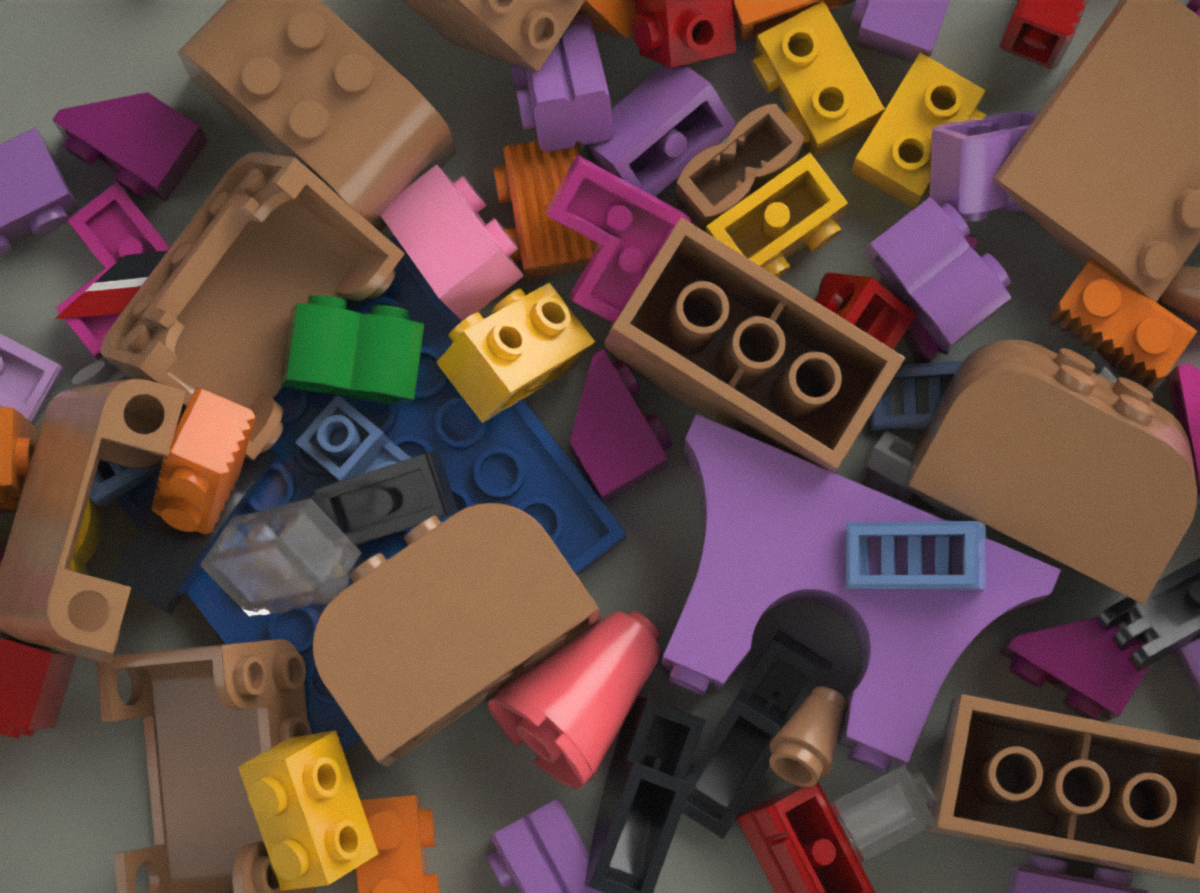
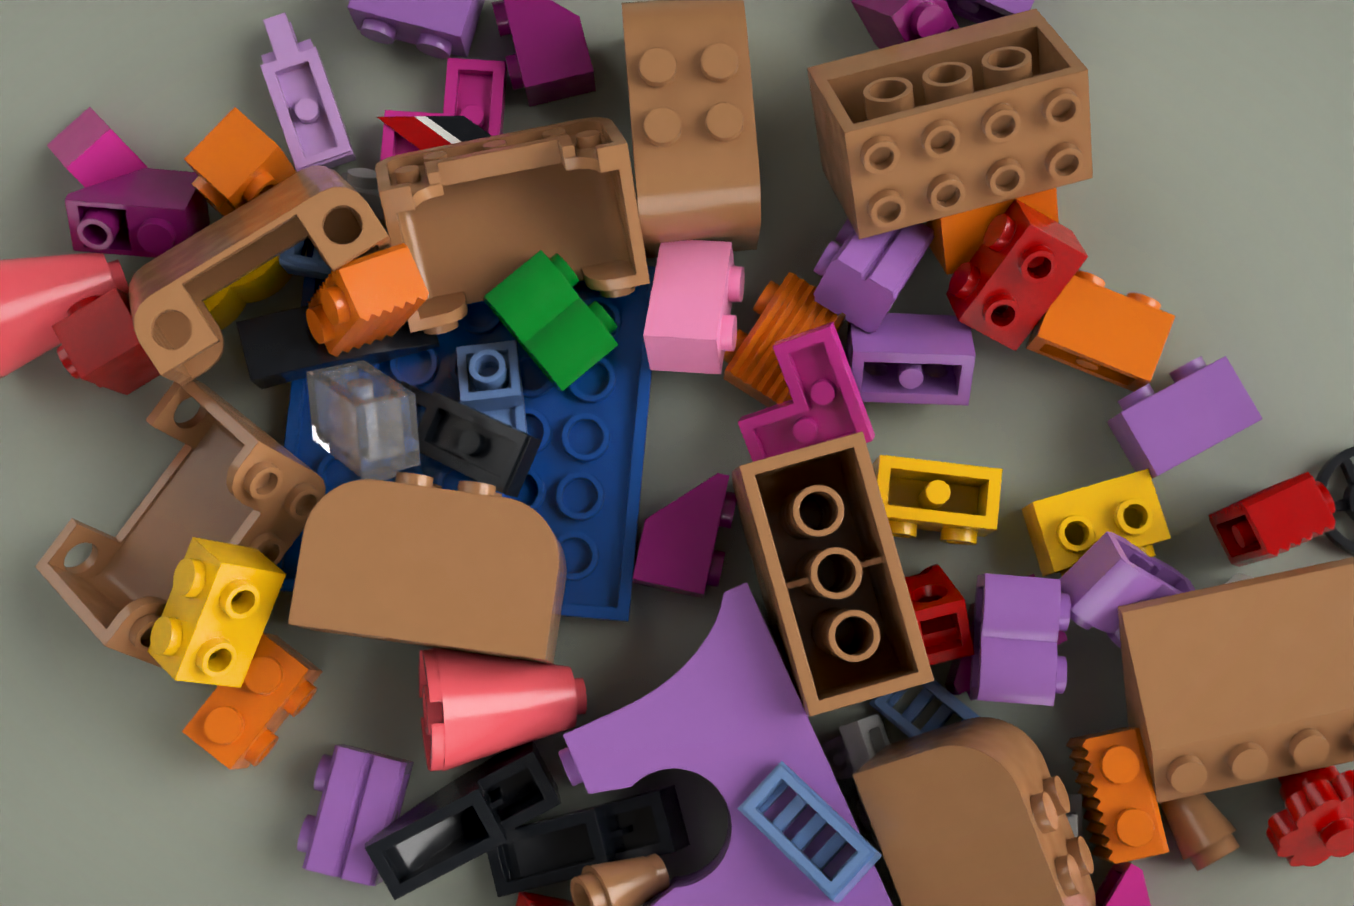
camera: 40 degrees right, 0 degrees up
yellow brick [436,282,595,423] -> none
medium nougat brick [675,103,804,232] -> none
yellow brick [751,1,885,158] -> none

